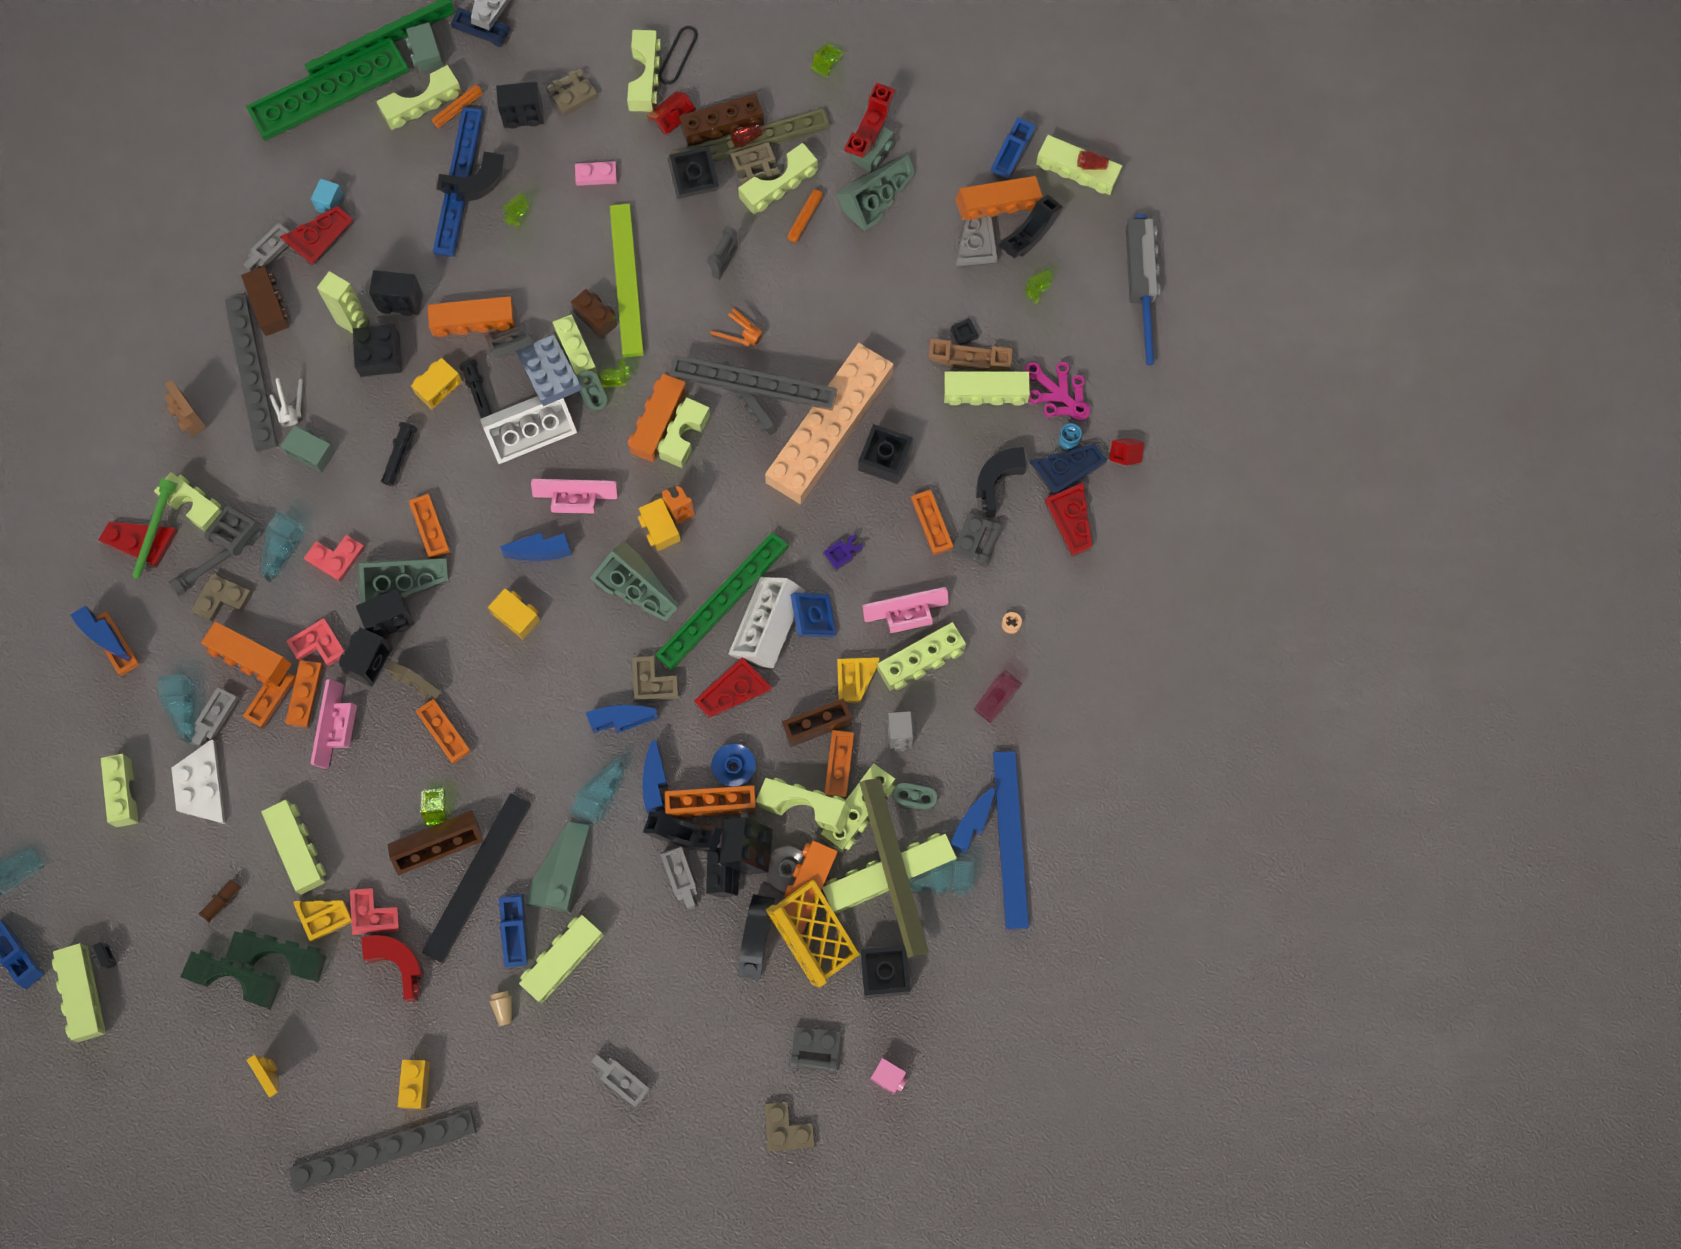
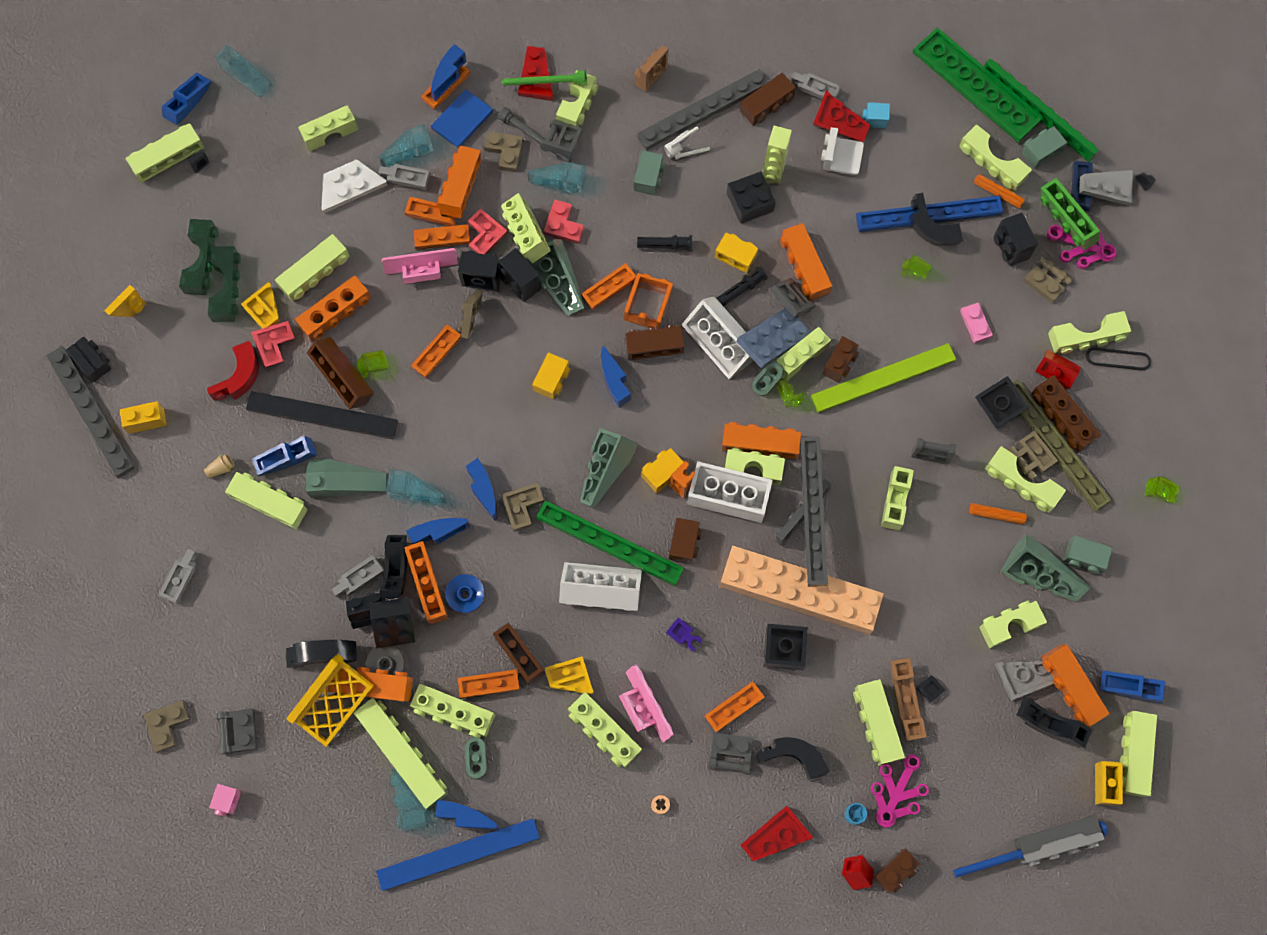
camera: 75 degrees right, 0 degrees up
reddish brown pin [198,879,241,923] -> none
black brick [369,270,423,316] -> none
bright pink bracket [531,479,618,514] -> none
red wing [694,657,772,718] -> none
orange plant [710,308,763,347] -> none
clear red cone [730,124,762,148] -> none
yellowish green arch [756,778,851,834] -> none
blue plate [790,593,837,637] -> none
red slope [844,82,895,158] -> none
olive tile [859,778,929,958] -> none
black brick [860,946,910,998] -> none
light grey brick [887,711,913,752] -> none
clear pink slope [973,670,1022,723] -> none
clear neon green bracket [1025,270,1053,304] -> none
dark blue wing [1030,444,1107,495] -> none
clear red cone [1077,149,1109,170] -> none
none -> black brick [66,337,111,382]
none -> orange brick [295,275,371,342]
none -> blue tile [431,89,493,149]
none -> yellowish green brick [501,193,551,263]
none -> window [624,273,673,329]
none -> reddish brown brick [625,325,684,360]
none -> reddish brown brick [669,518,702,564]
none -> white slope [687,461,773,523]
none -> white bracket [821,127,864,176]
none -> reddish brown brick [873,848,920,893]
none -> yellowish green arch [880,466,914,531]
none -> yellowish green arch [979,600,1047,649]
none -> bright green brick [1040,178,1100,251]
none -> dark pink plant [1047,225,1117,269]
none -> yellow brick [1095,761,1123,806]

